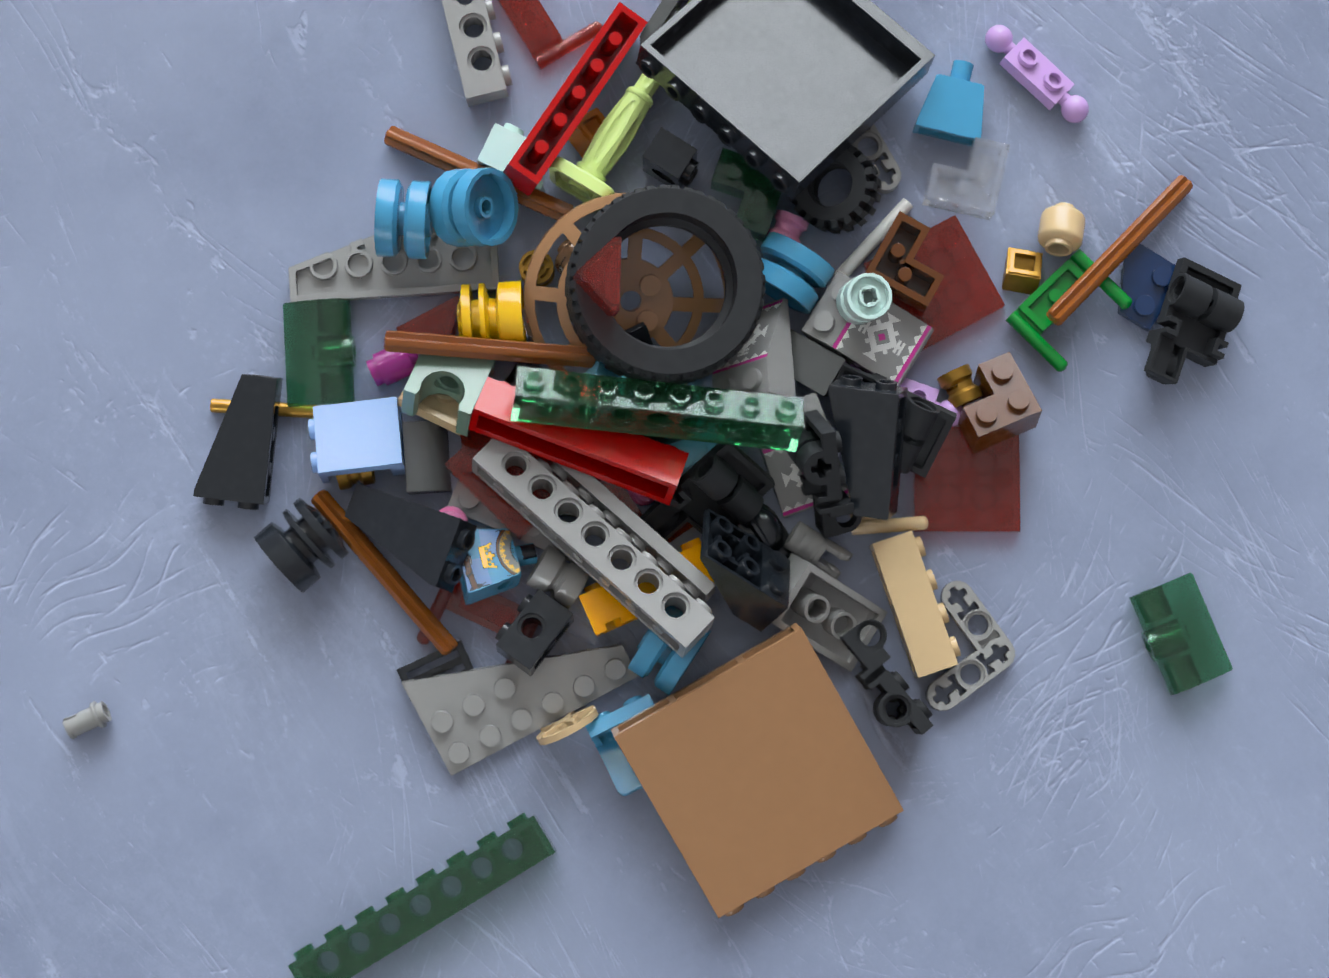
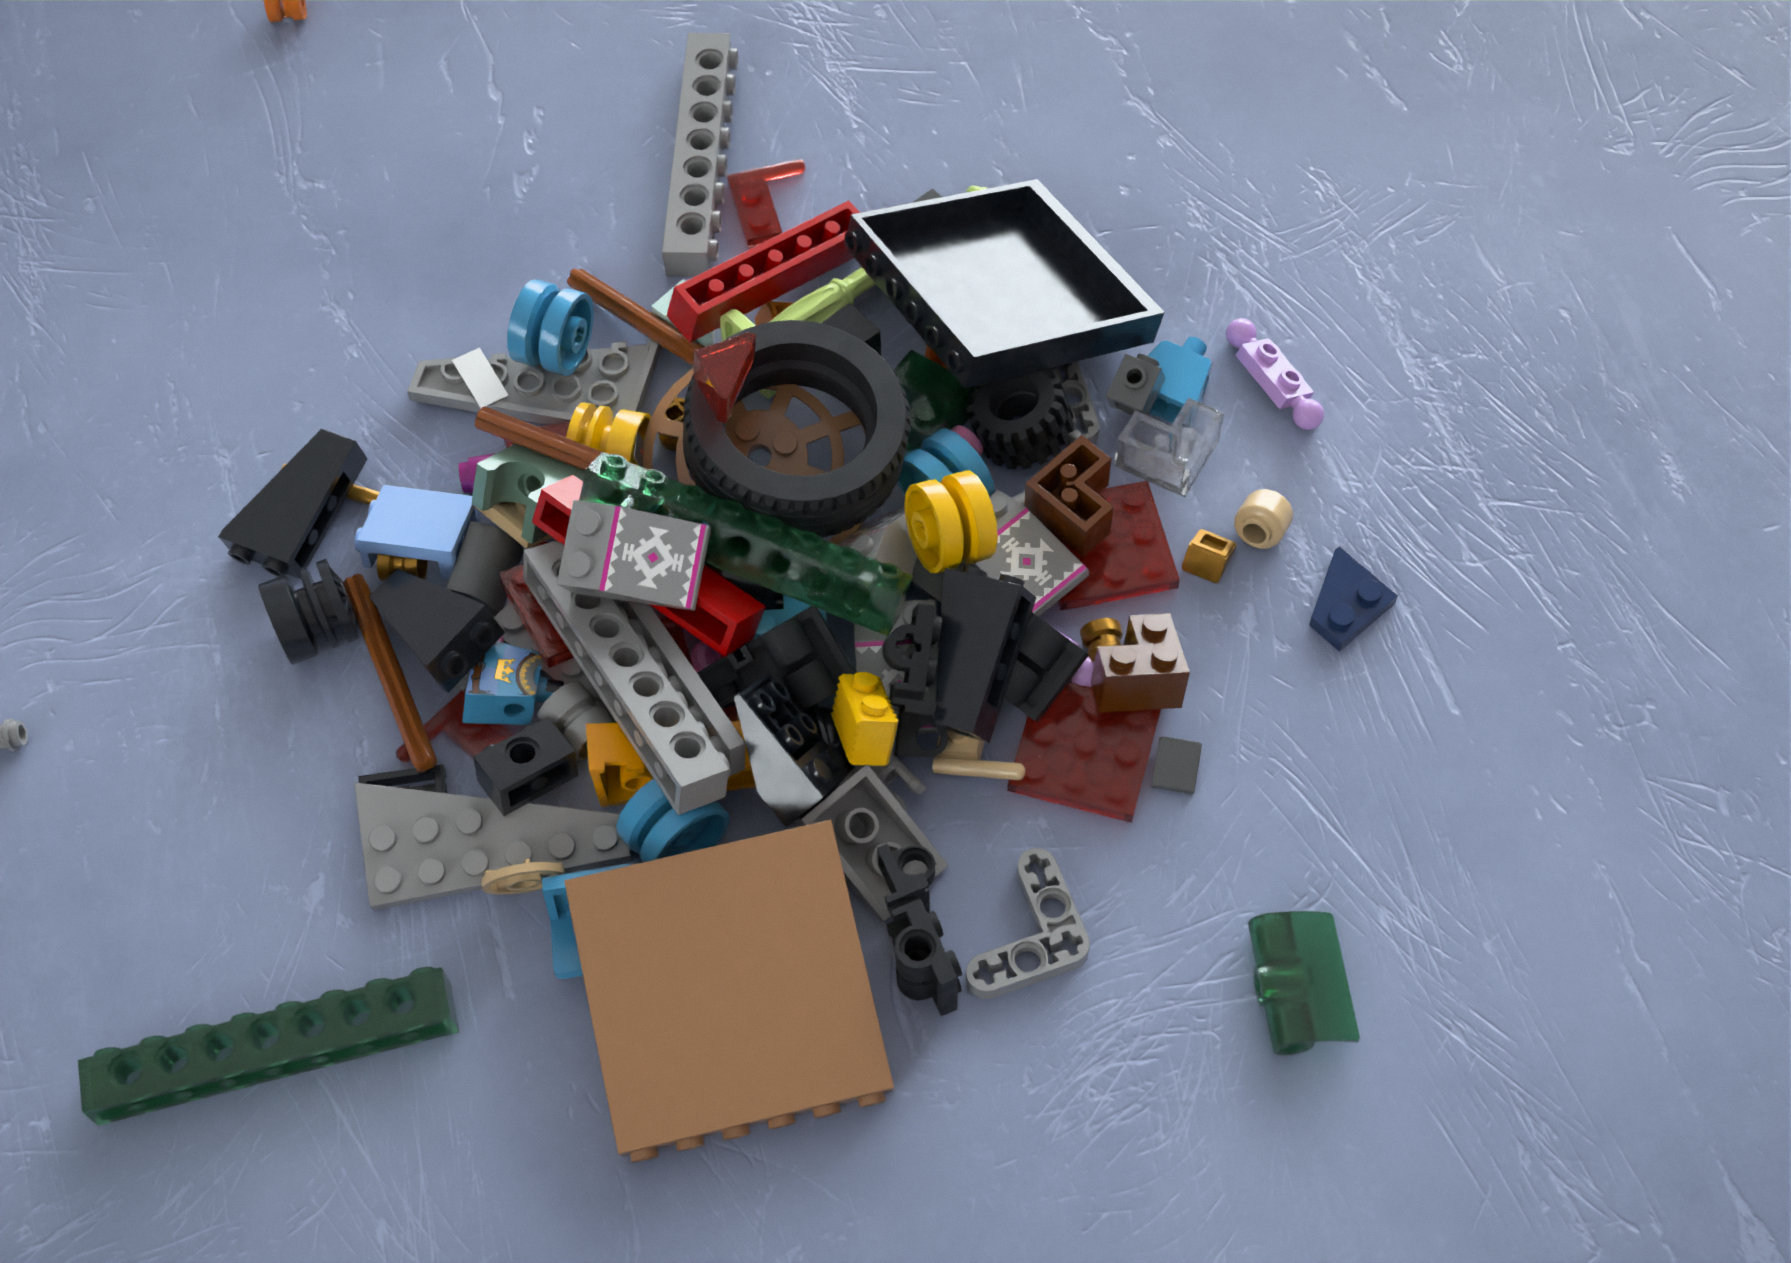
camera: 20 degrees right, 25 degrees down
clear green panel [283,298,356,407] -> none
dark azure wheel [429,168,519,247] -> none
light aqua wheel [836,273,892,325] -> none
tan brick [869,530,961,678] -> none
green plate [1006,249,1132,372] -> none
dark orange axle [1046,175,1193,326] -> none
black plate [1144,257,1245,384] -> none
none -> white sticker [452,347,509,408]
none -> light grey slope [557,500,711,611]
none -> yellow brick [831,672,899,766]
none -> yellow wheel [904,470,998,573]
none -> dark grey brick [1106,354,1165,421]
none -> dark grey slope [1152,736,1202,794]

